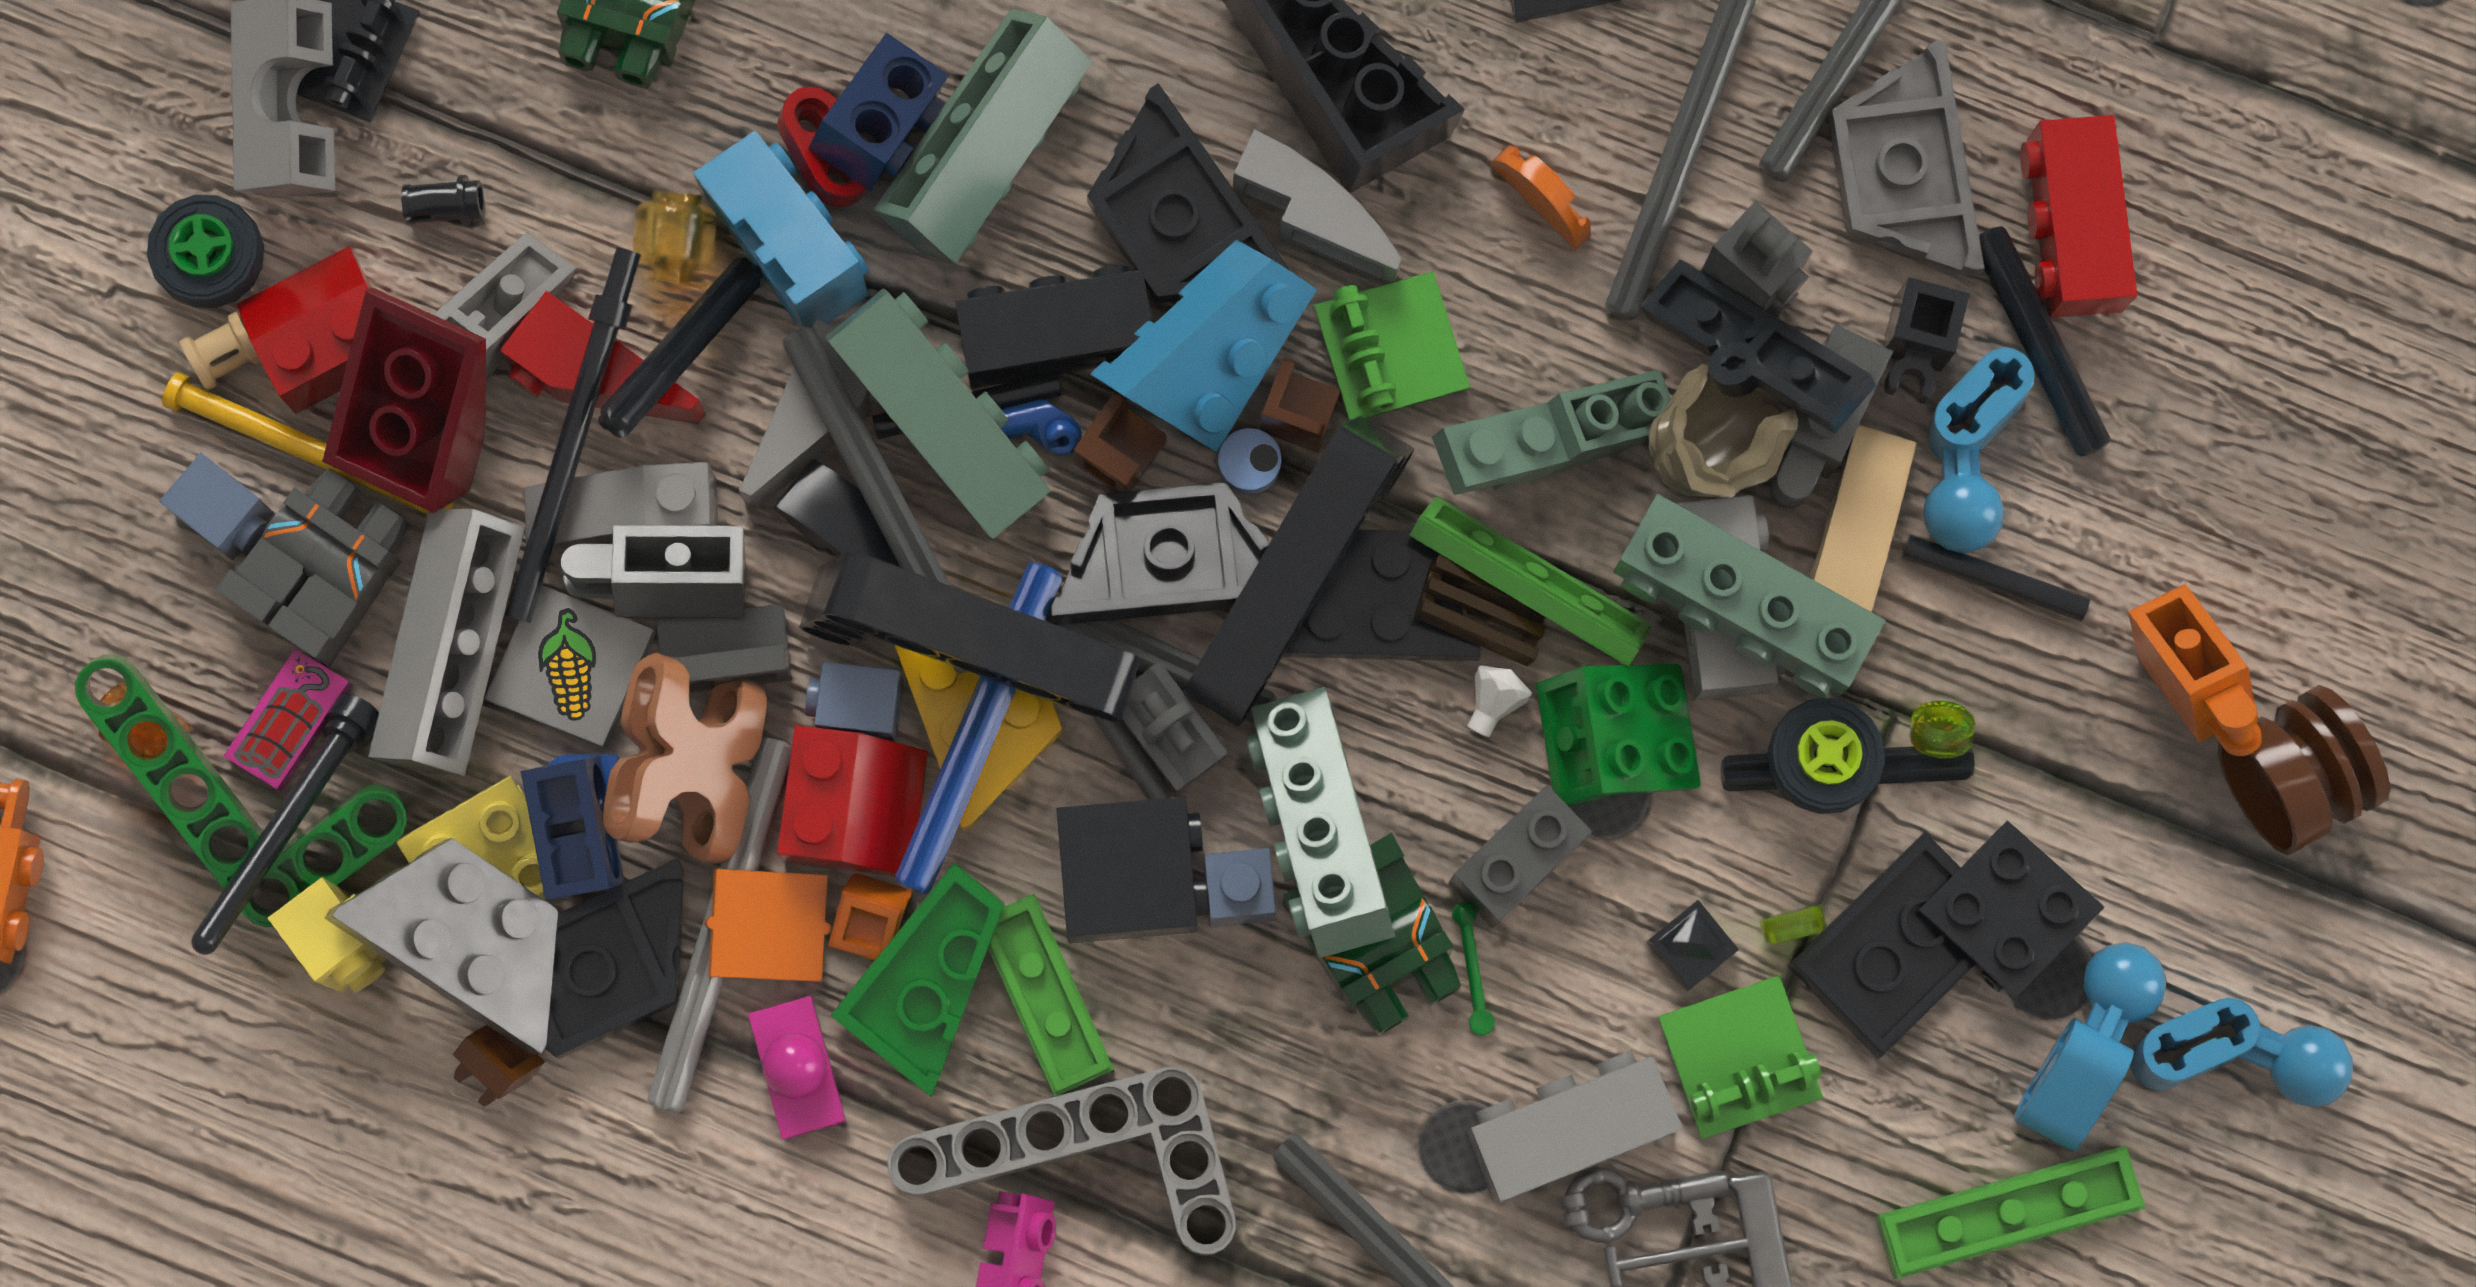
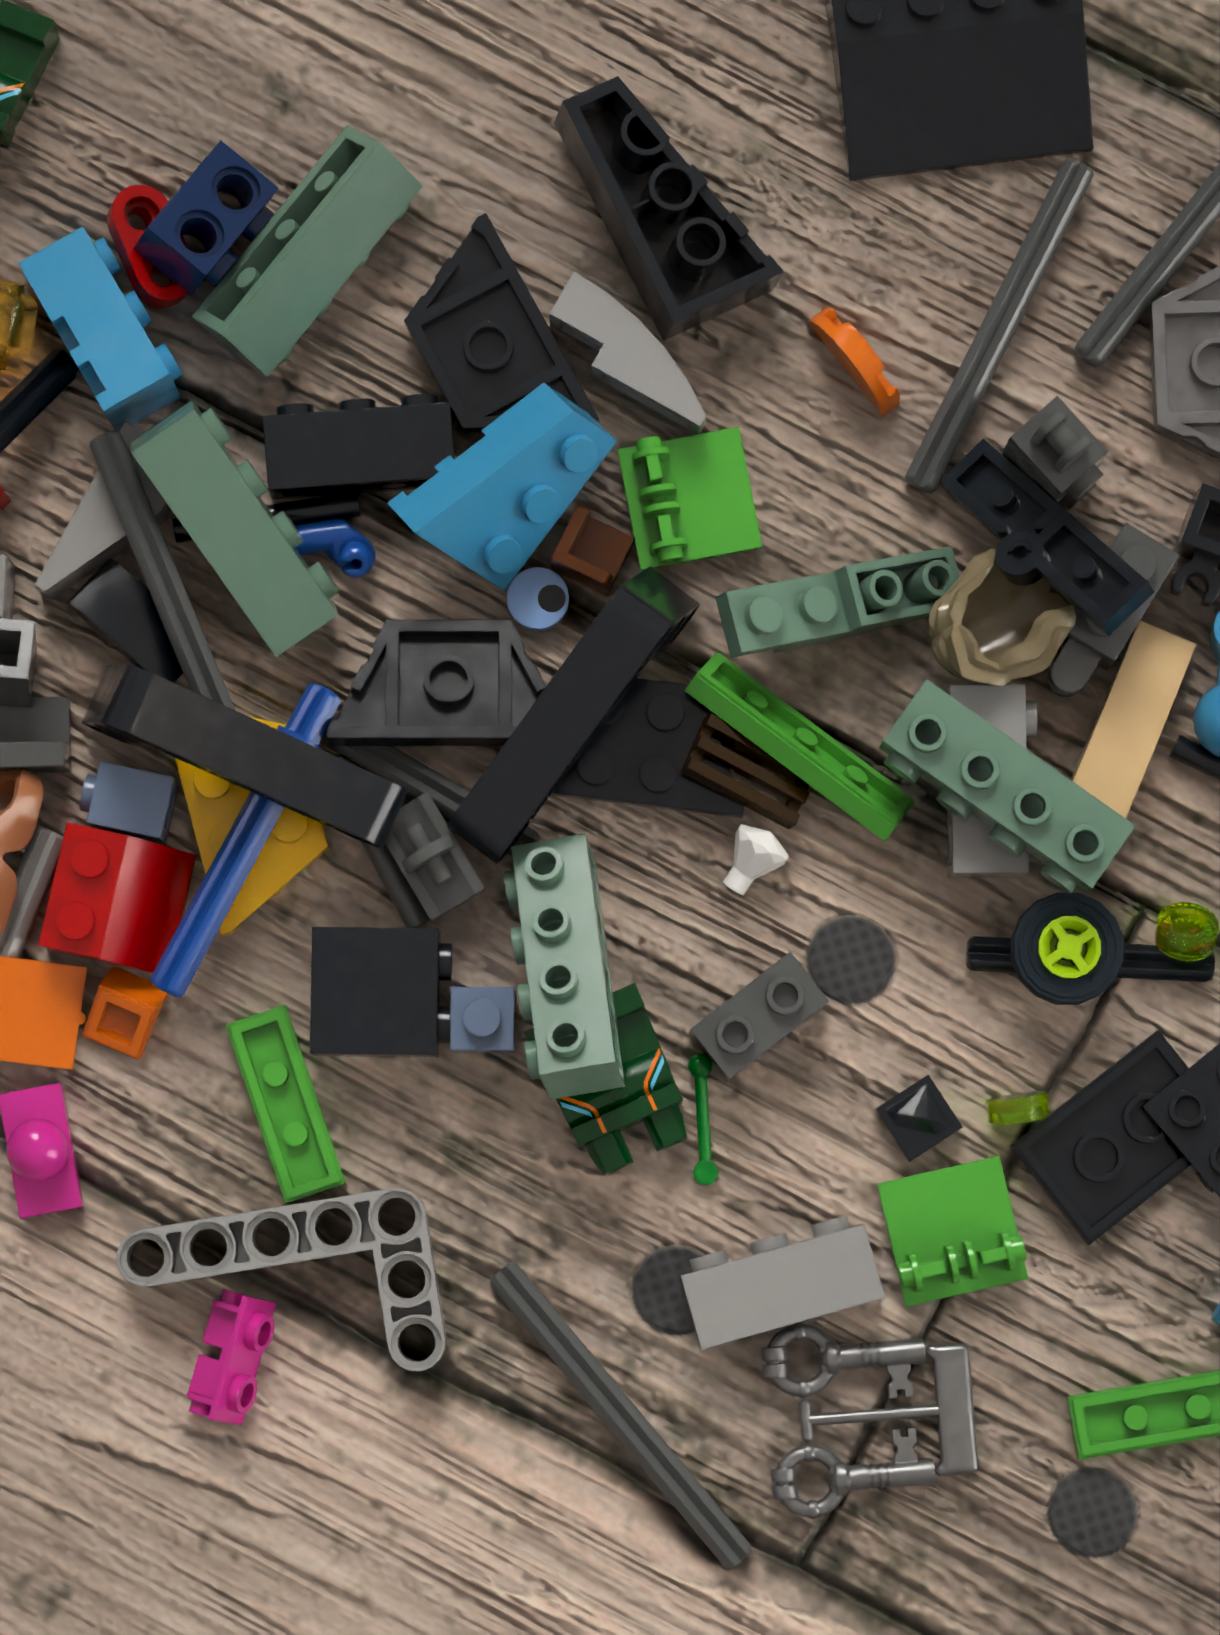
camera: 10 degrees right, 5 degrees up
green wing [830,862,1005,1098] -> none
reddish brown panel [1073,391,1167,492] -> none
green bracket [1535,664,1701,807] -> none

